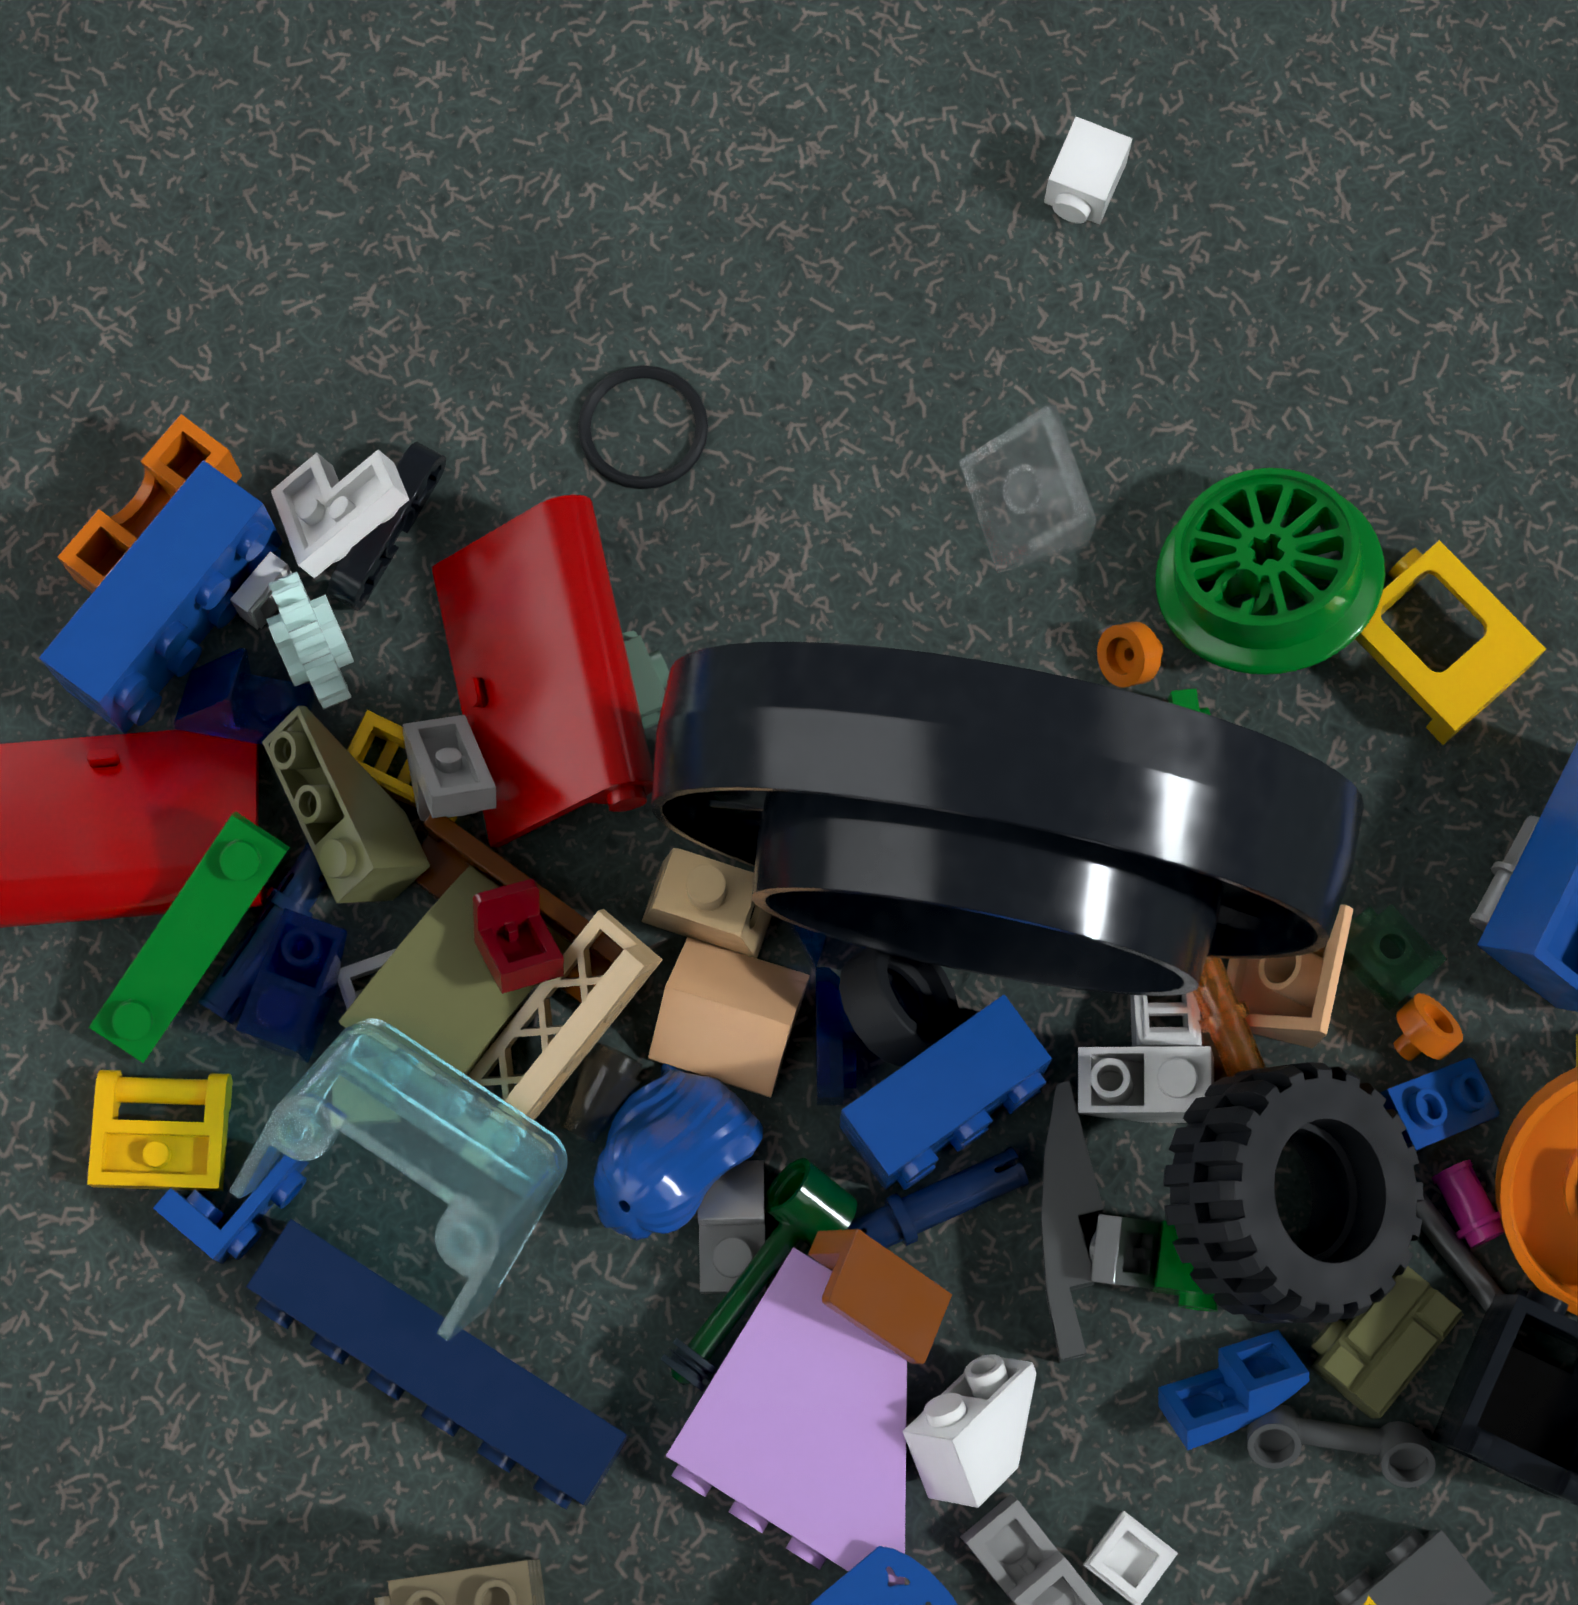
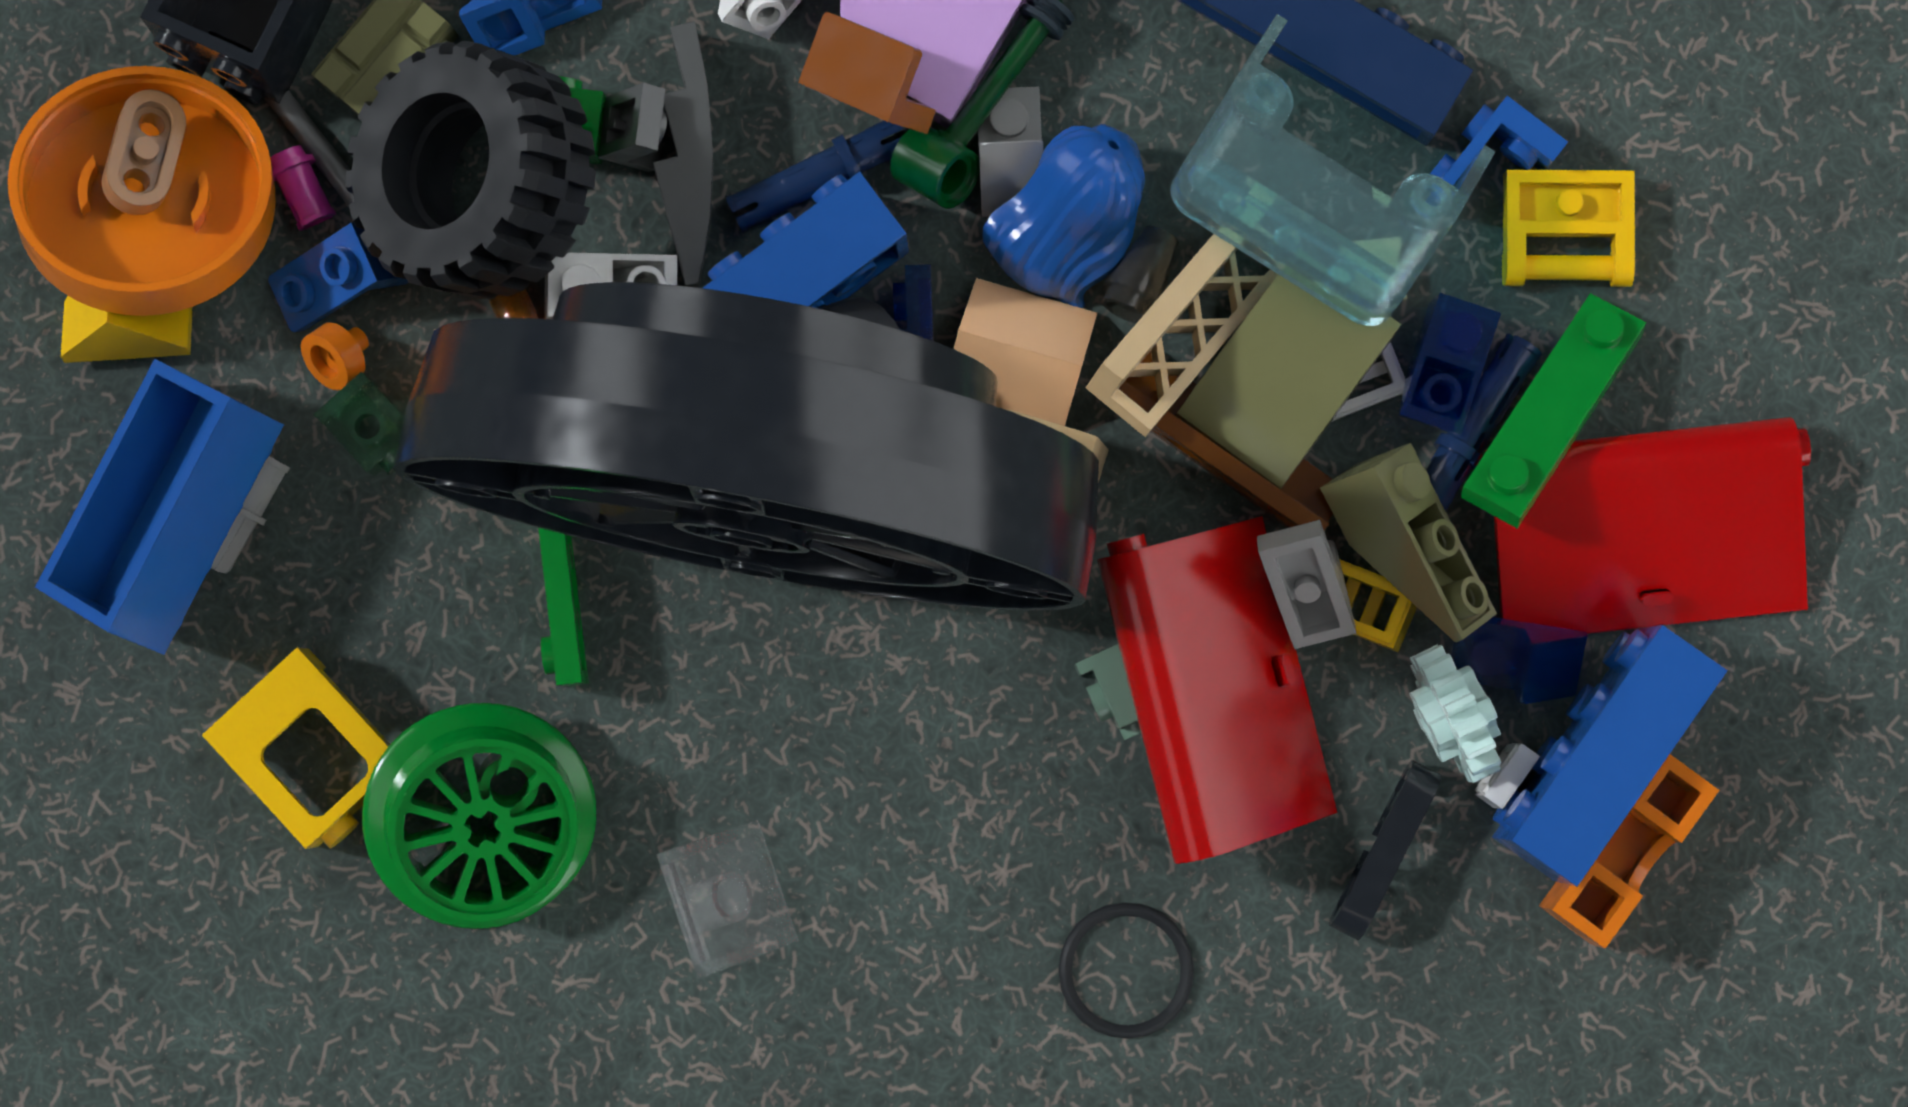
camera: 175 degrees left, 10 degrees up
white plate [271,449,409,578] -> none
dark red bracket [473,879,564,994] -> none
orange tile [1097,621,1163,688] -> none

